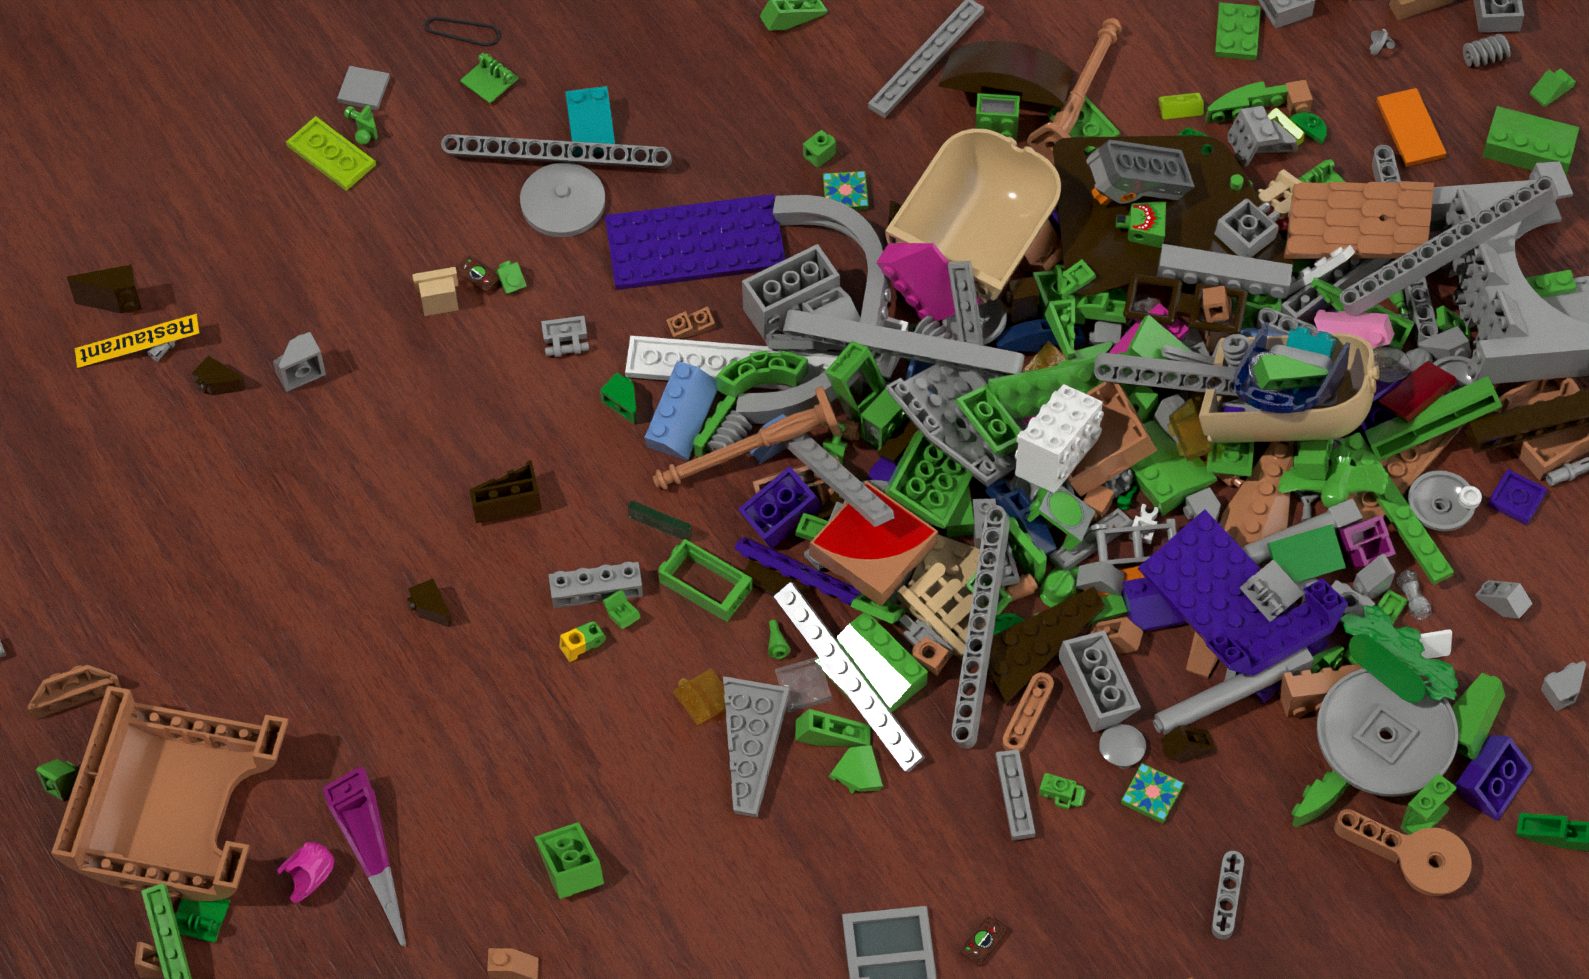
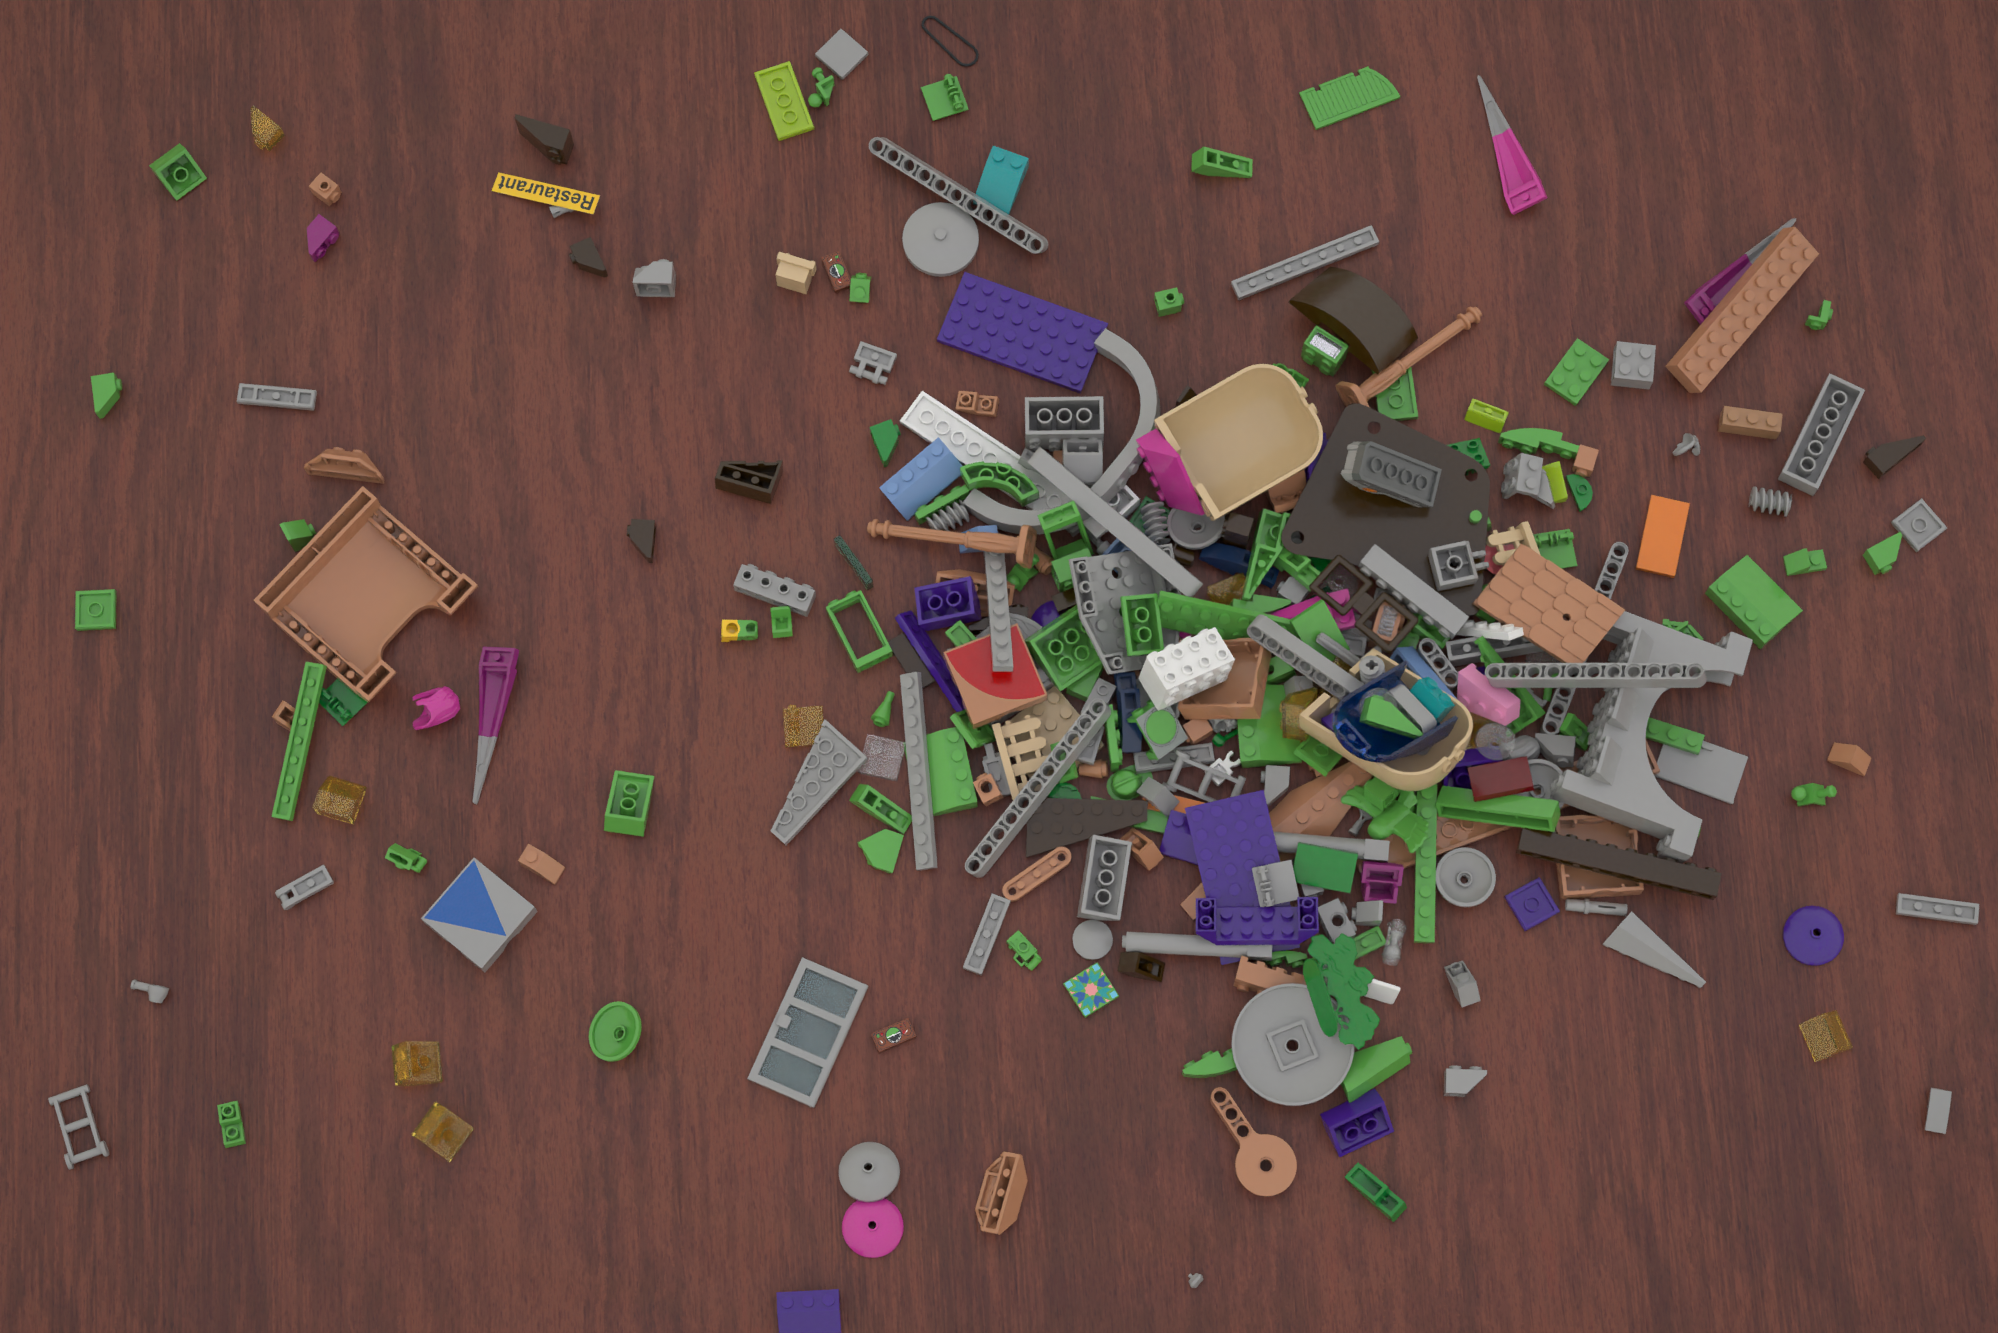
camera: 30 degrees right, 15 degrees up
tile [823,171,868,211] -> none
light grey tile [948,261,984,346] -> none
bright green slope [1060,259,1096,297] -> none
bright green torso [1116,202,1166,248] -> none
nougat brick [1203,286,1229,322] -> none
light grey beam [1212,851,1244,939] -> none
bright green panel [1401,773,1457,835] -> none
white tile [1458,486,1482,509] -> none

